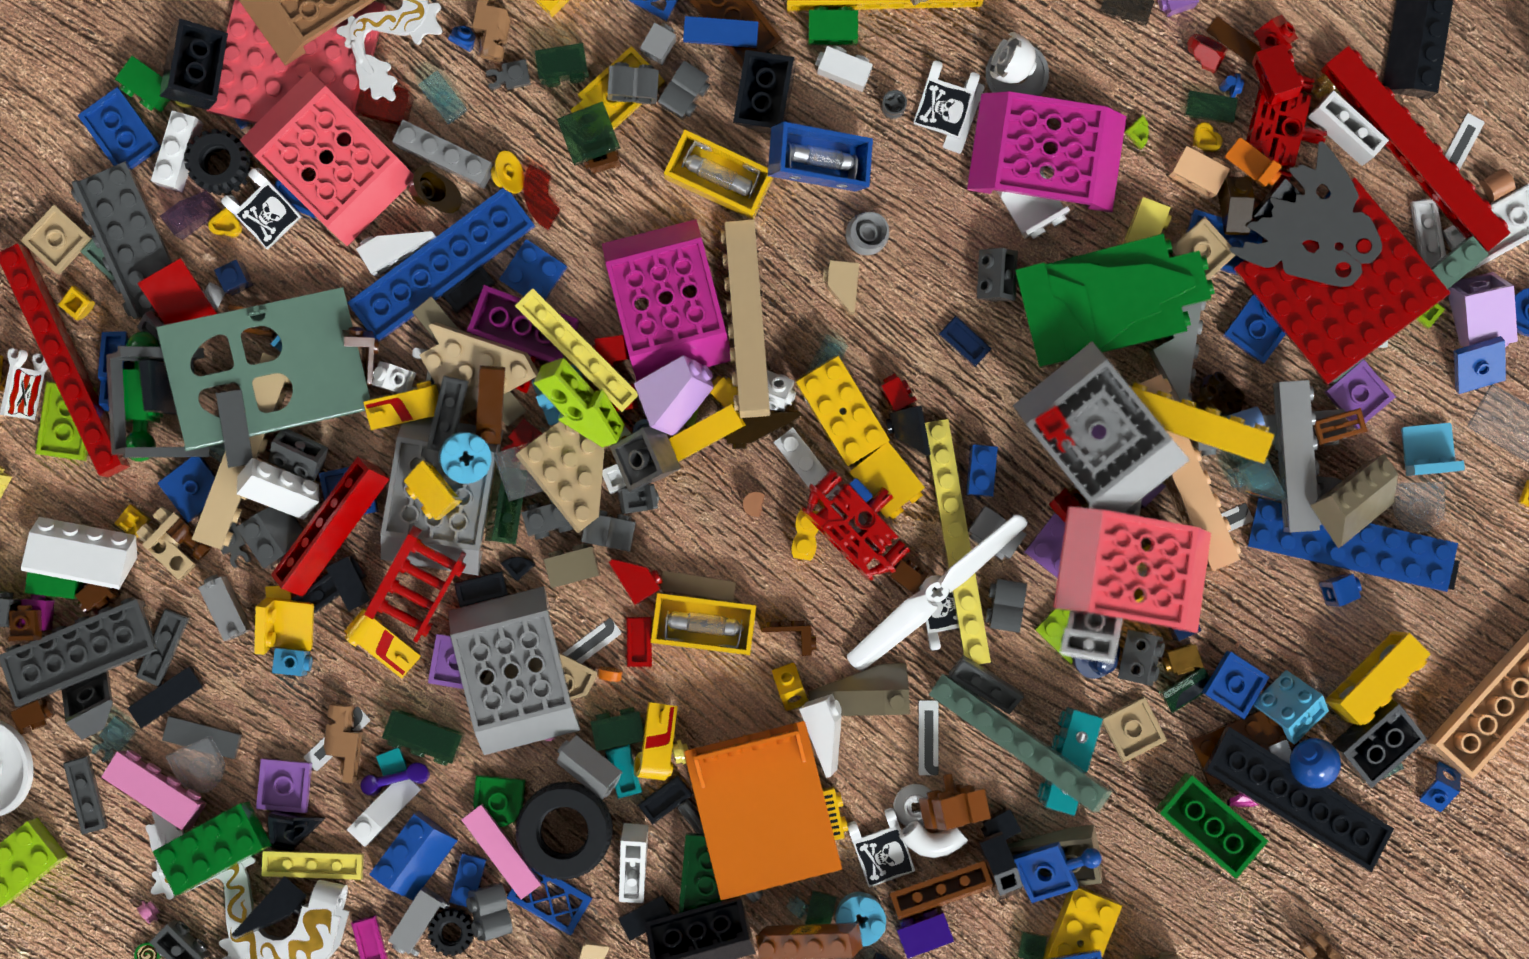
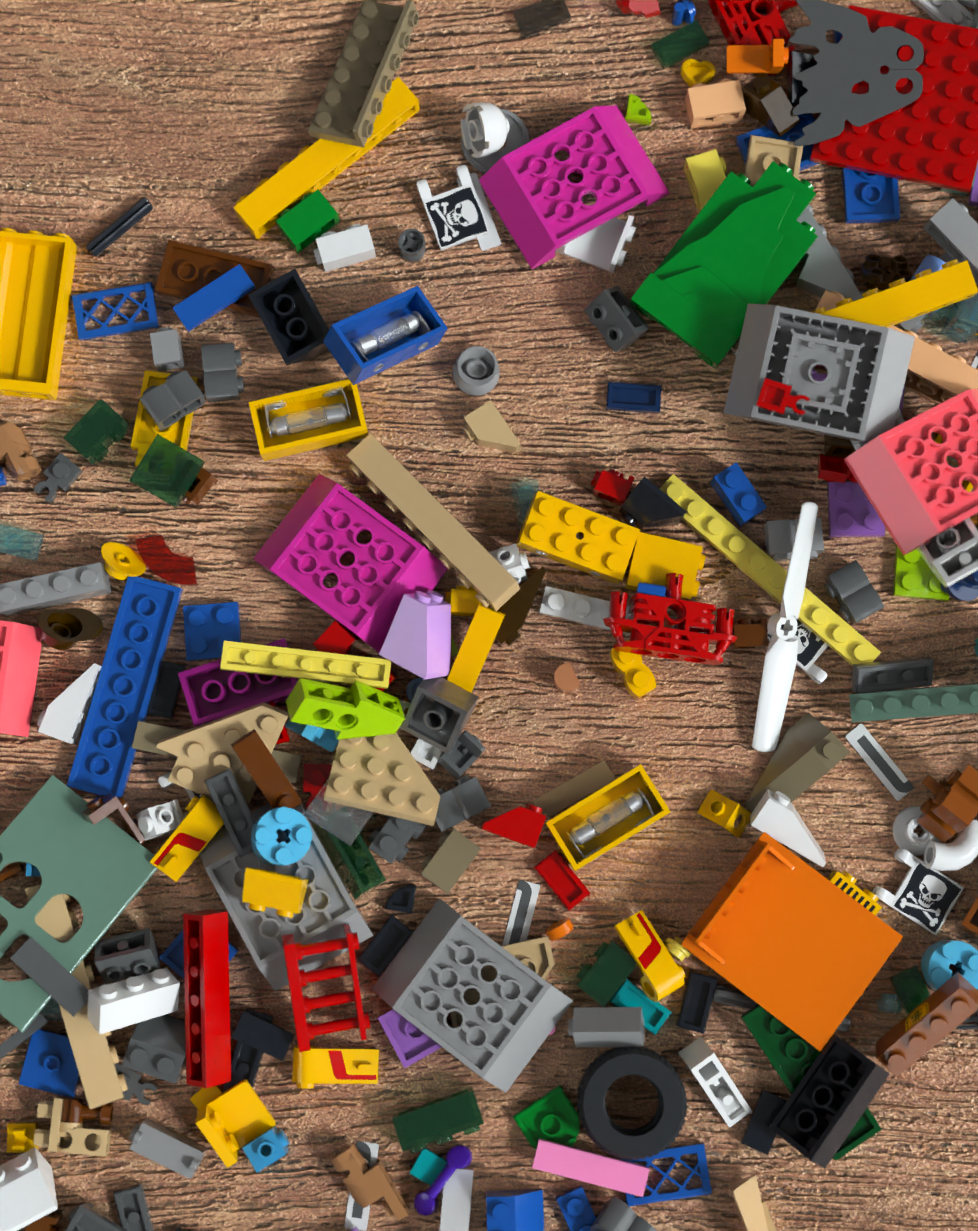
camera: 40 degrees left, 5 degrees down
reddish brown bracket [761,620,817,656] -> none

